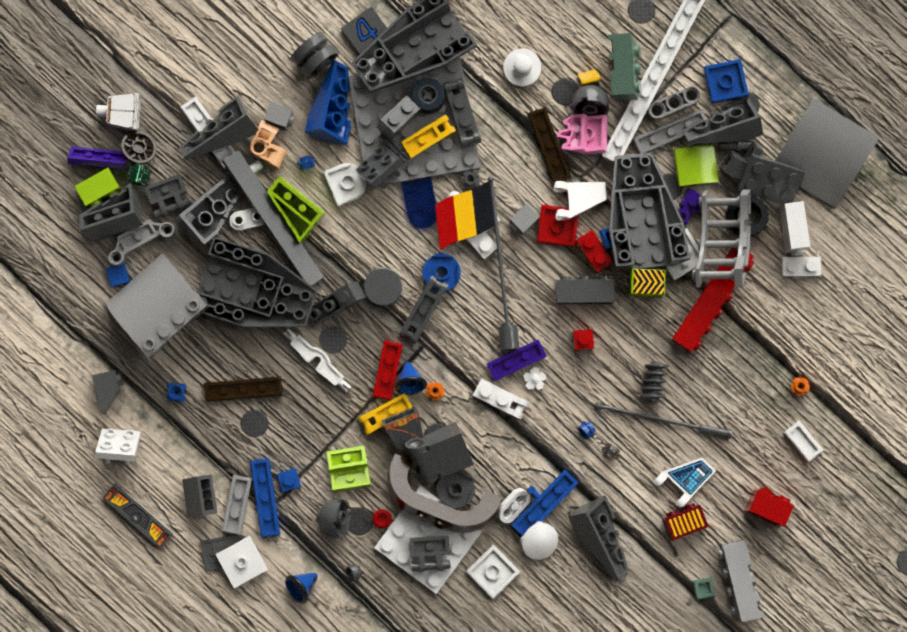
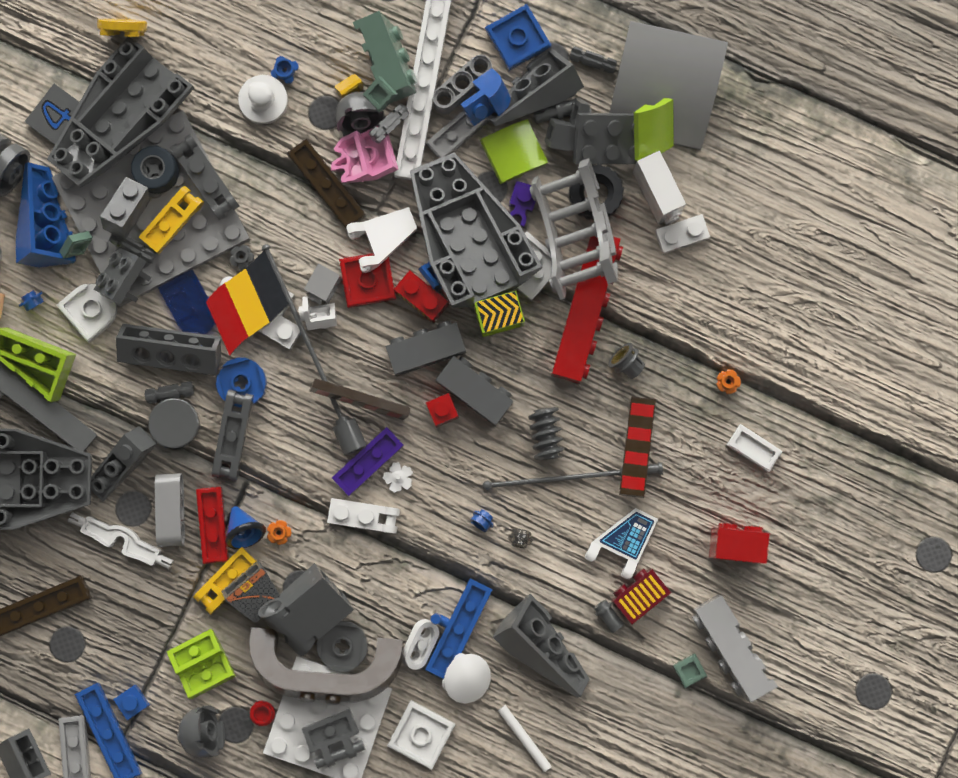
camera: 10 degrees left, 0 degrees up
none -> sand green tile [59,231,93,258]
none -> dark grey brick [116,324,221,375]
none -> dark grey axle [144,381,194,404]
none -> light grey beam [155,473,185,547]
none -> blue plate [271,56,299,84]
none -> white bracket [299,296,337,330]
none -> dark brown tile [309,378,411,420]
none -> sand green tile [362,76,398,112]
none -> axle [369,104,409,143]
none -> dark grey brick [436,356,514,427]
none -> blue brick [460,68,511,126]
none -> white bar [498,705,551,772]
none -> dark grey axle [569,46,617,74]
none -> dark grey pin [594,599,624,633]
none -> dark grey piece [608,343,645,379]
none -> tile [619,396,656,498]
none -> lime slope [634,98,674,161]

